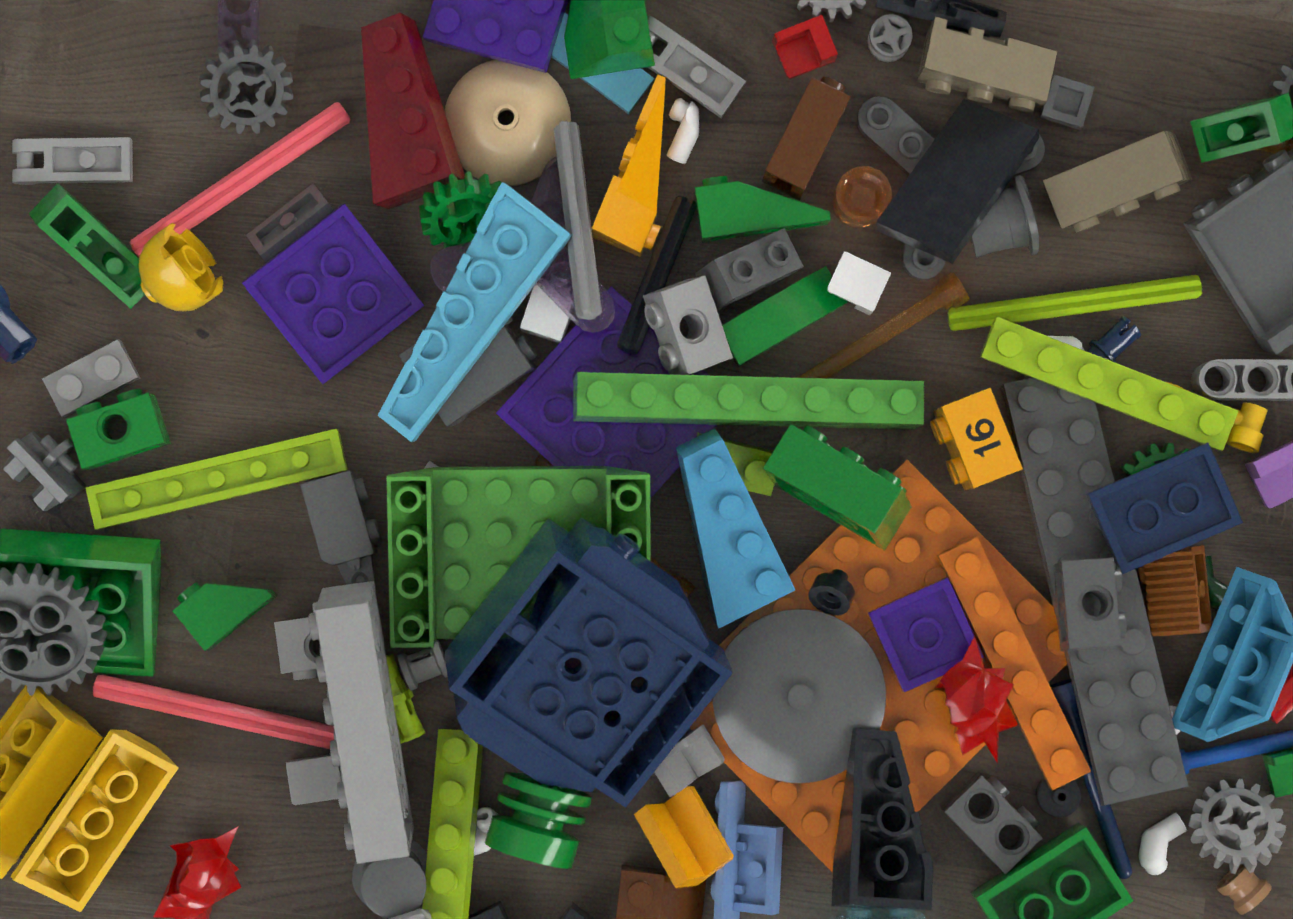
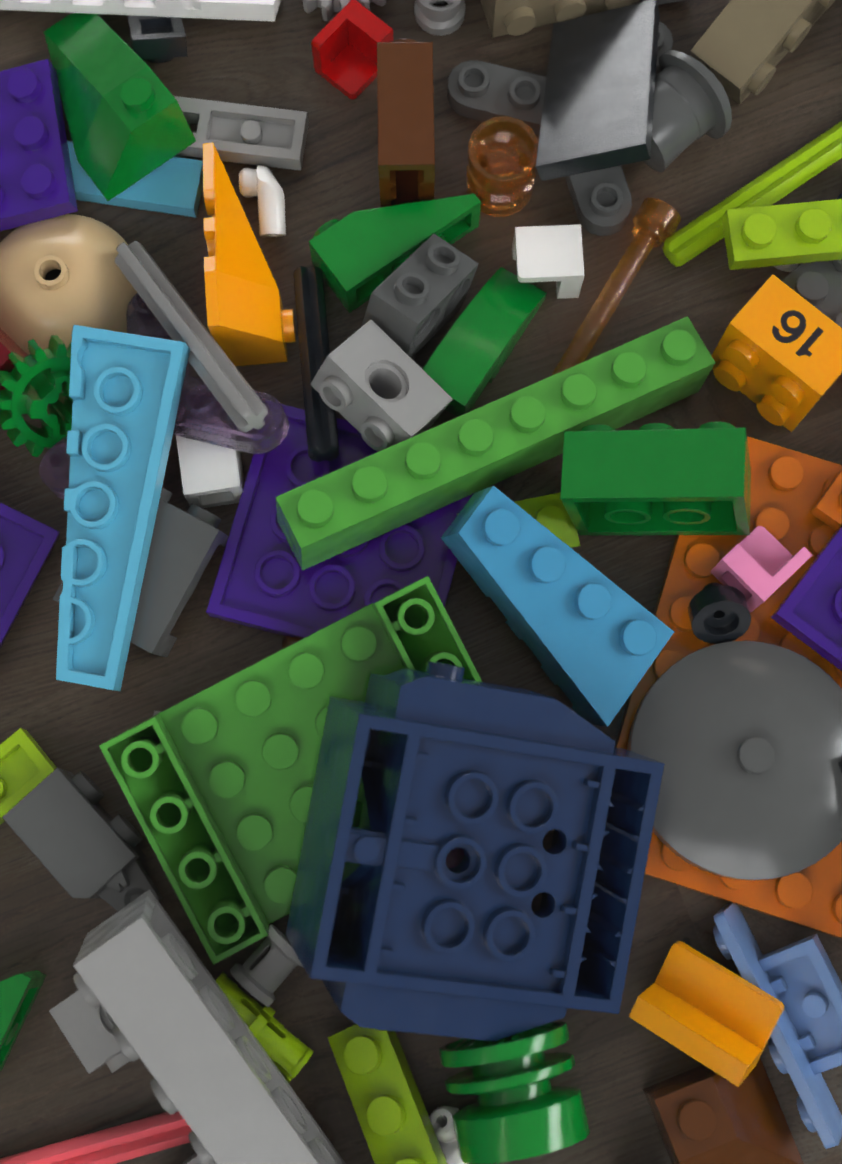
camera: 25 degrees left, 10 degrees down
light grey panel [654,724,725,797] -> none
none -> bright pink panel [710,526,812,612]

